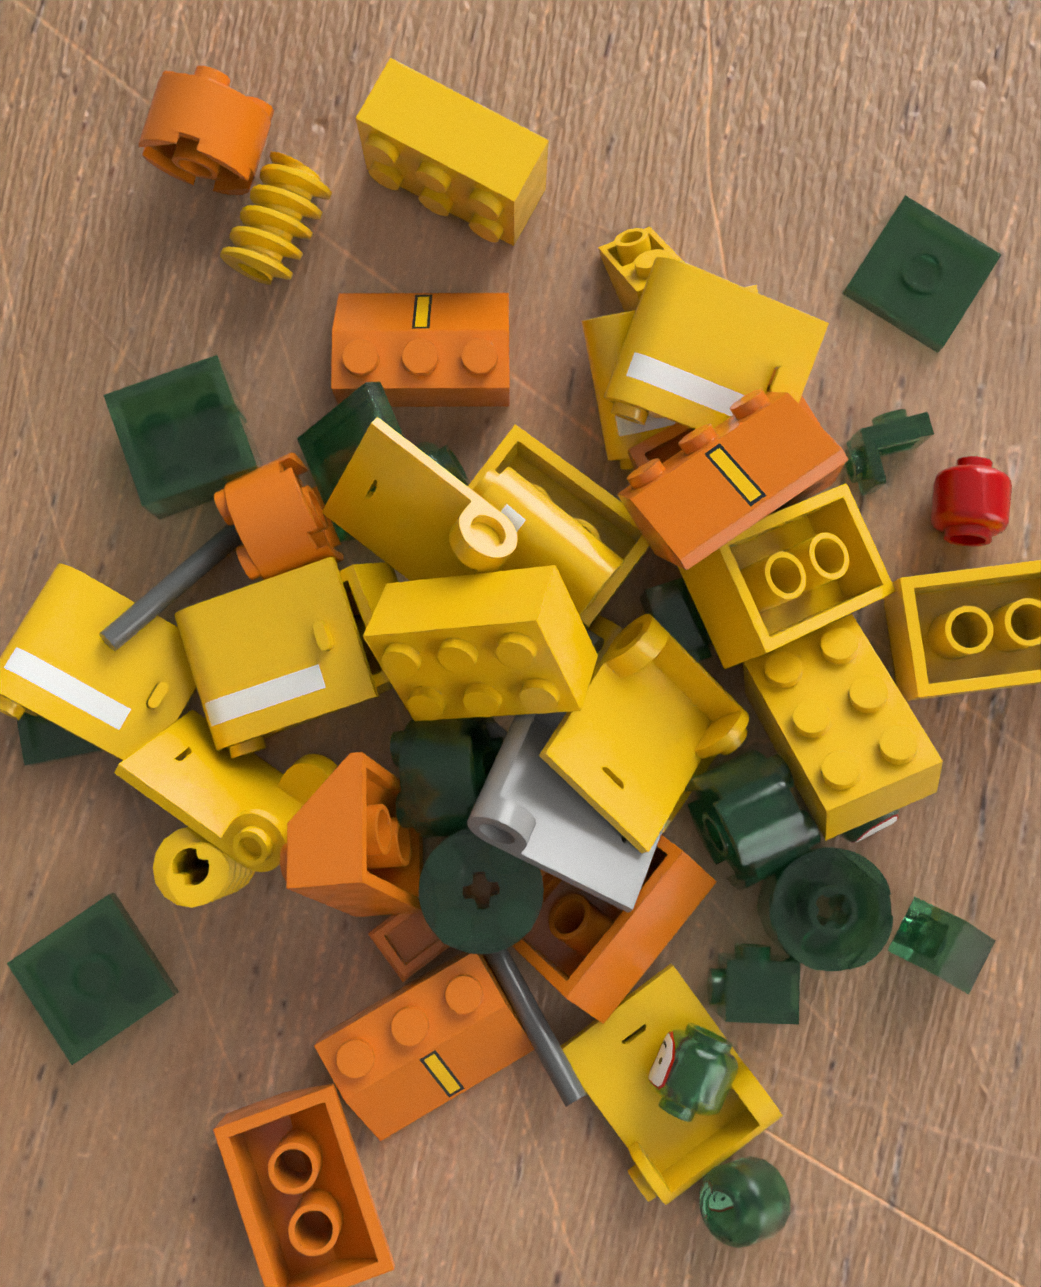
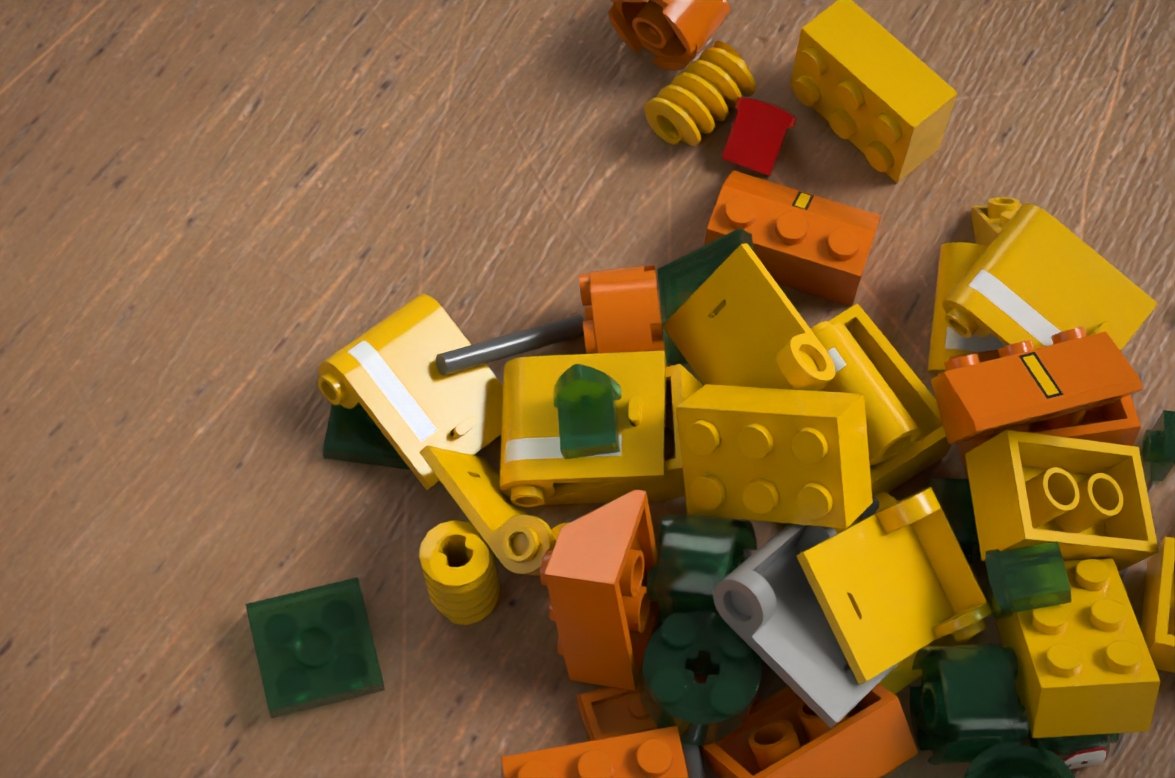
camera: 20 degrees right, 20 degrees down
clear green piece [103,355,263,520] -> none
none -> clear green tile [553,364,621,459]
none -> red tile [721,97,797,176]
none -> clear green tile [986,541,1071,620]

